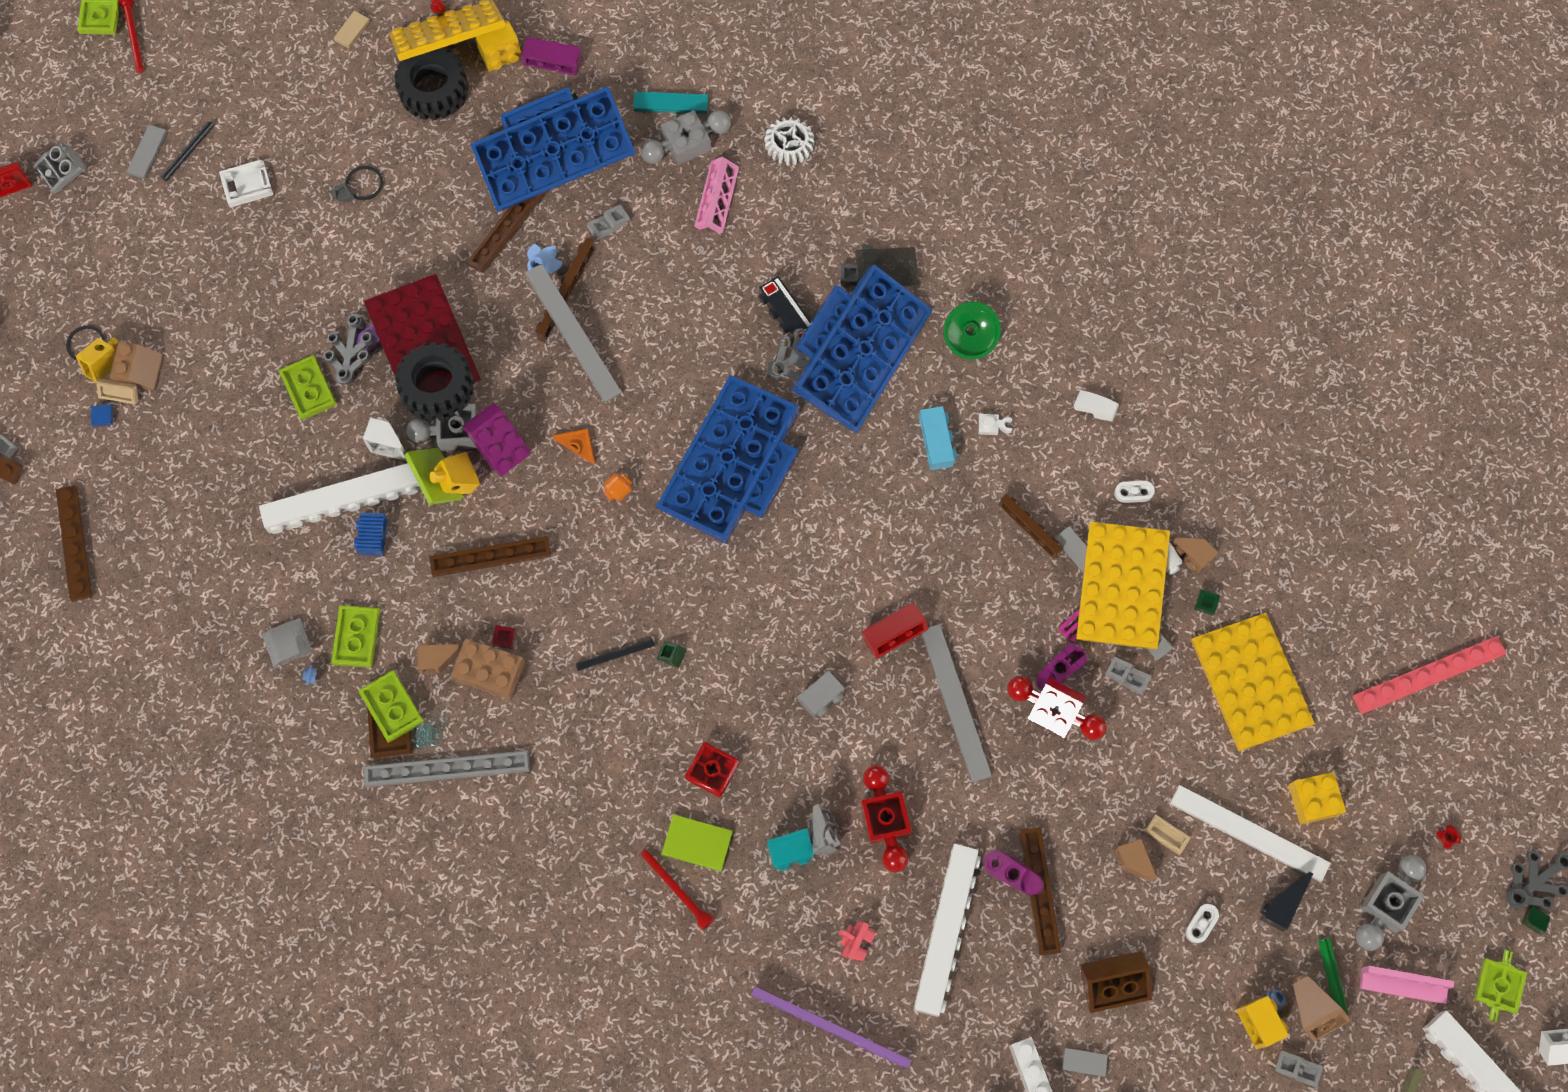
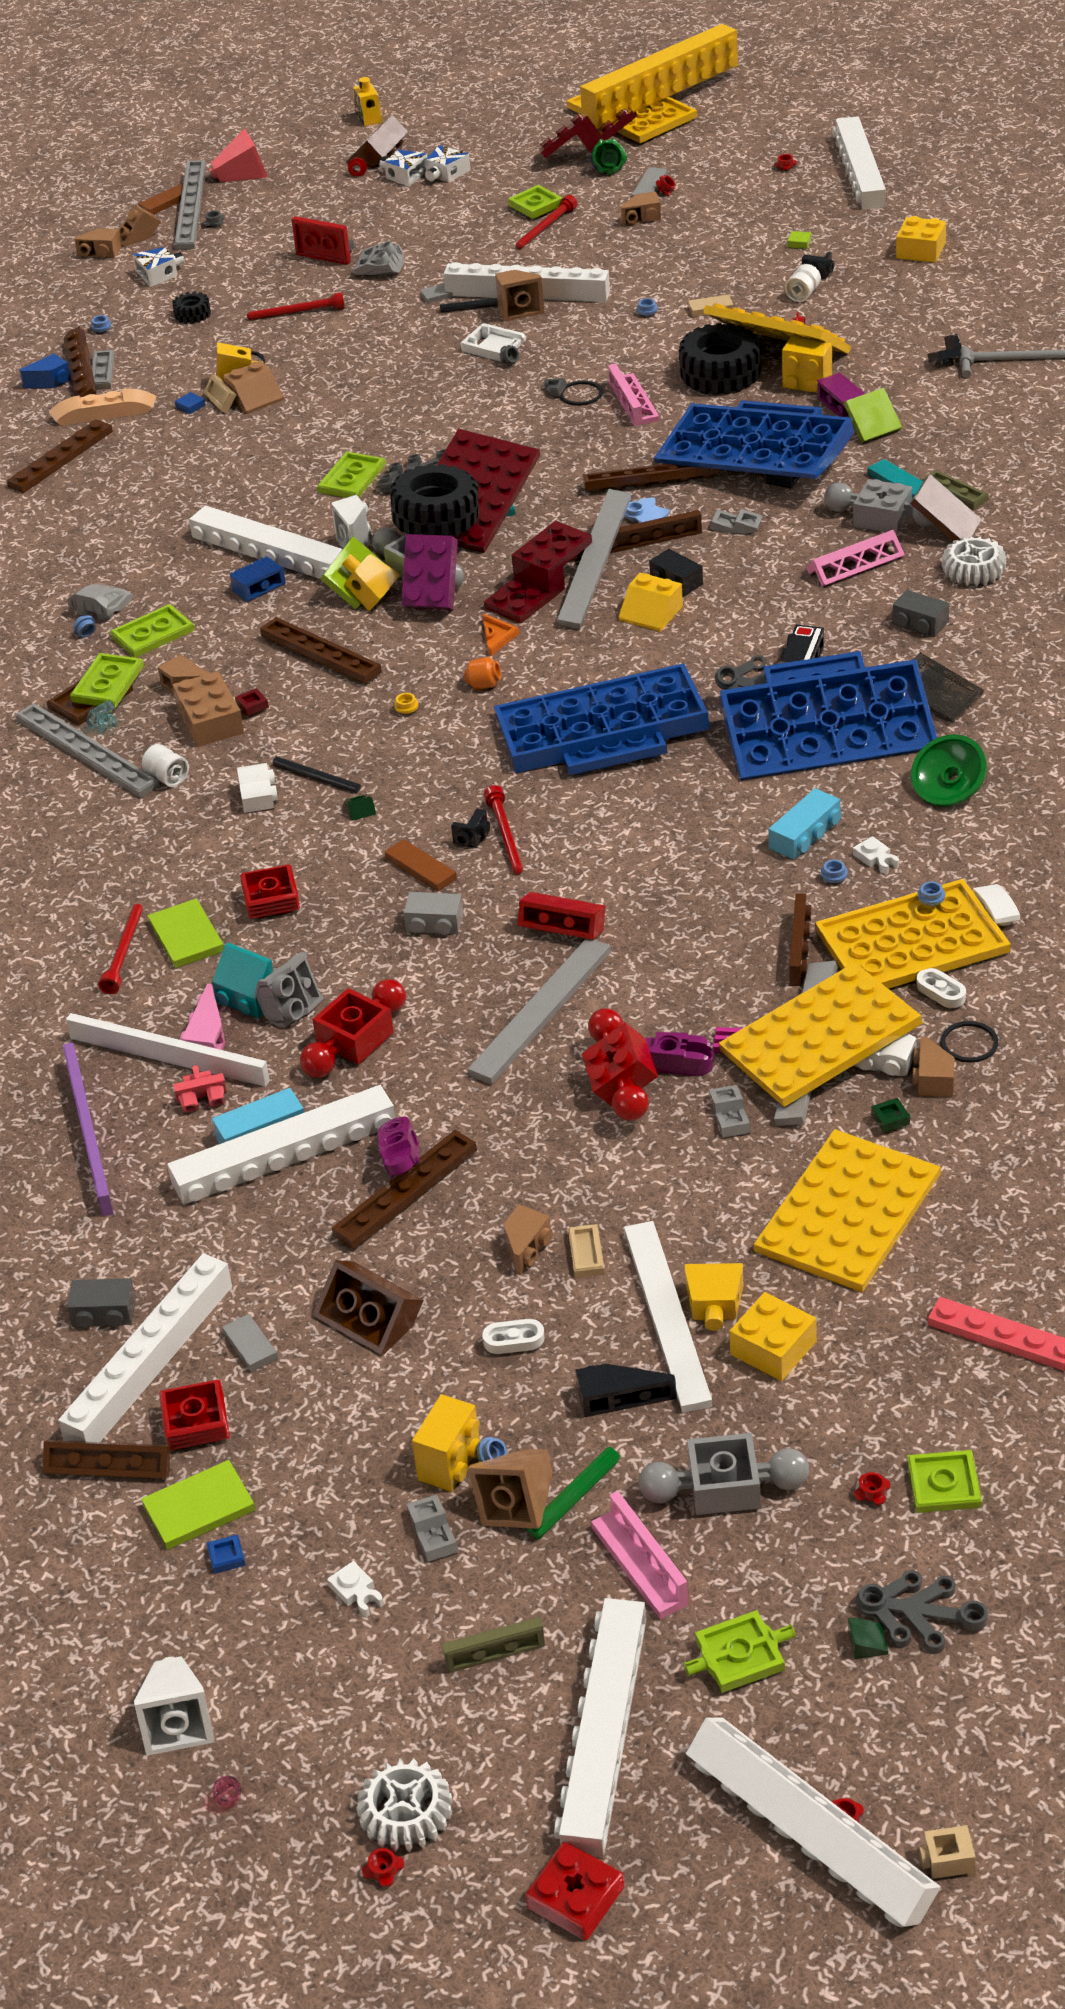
camera: 55 degrees right, 30 degrees down
none -> light nougat brick [49,389,157,426]
none -> white tile [66,1013,270,1087]
none -> white wheel [142,744,189,787]
none -> bright pink slope [180,983,225,1050]
none -> medium azure brick [212,1088,304,1144]
none -> white brick [237,763,278,813]
none -> red piece [247,292,345,320]
none -> dark orange tile [385,839,457,892]
none -> yellow plate [394,693,419,714]
none -> white brick [444,262,610,302]
none -> black bracket [451,808,490,848]
none -> red piece [483,785,523,875]
none -> dark red bracket [484,520,592,624]
none -> medium nougat slope [495,270,544,321]
none -> dark grey plate [500,345,519,366]
none -> bright pink fence [608,364,659,426]
none -> yellow slope [619,573,683,632]
none -> medium blue plate [637,298,658,316]
none -> black brick [649,549,703,597]
none -> yellow torso [685,1263,744,1331]
none -> yellow plate [815,879,1011,989]
none -> medium blue plate [821,859,847,883]
none -> lime tile [844,388,902,443]
none -> dark grey brick [892,590,949,637]
none -> lime tile [907,1450,982,1513]
none -> tile [910,474,982,541]
none -> medium blue plate [918,881,945,906]
none -> olive tile [921,470,989,510]
none -> black piece [941,1021,998,1063]

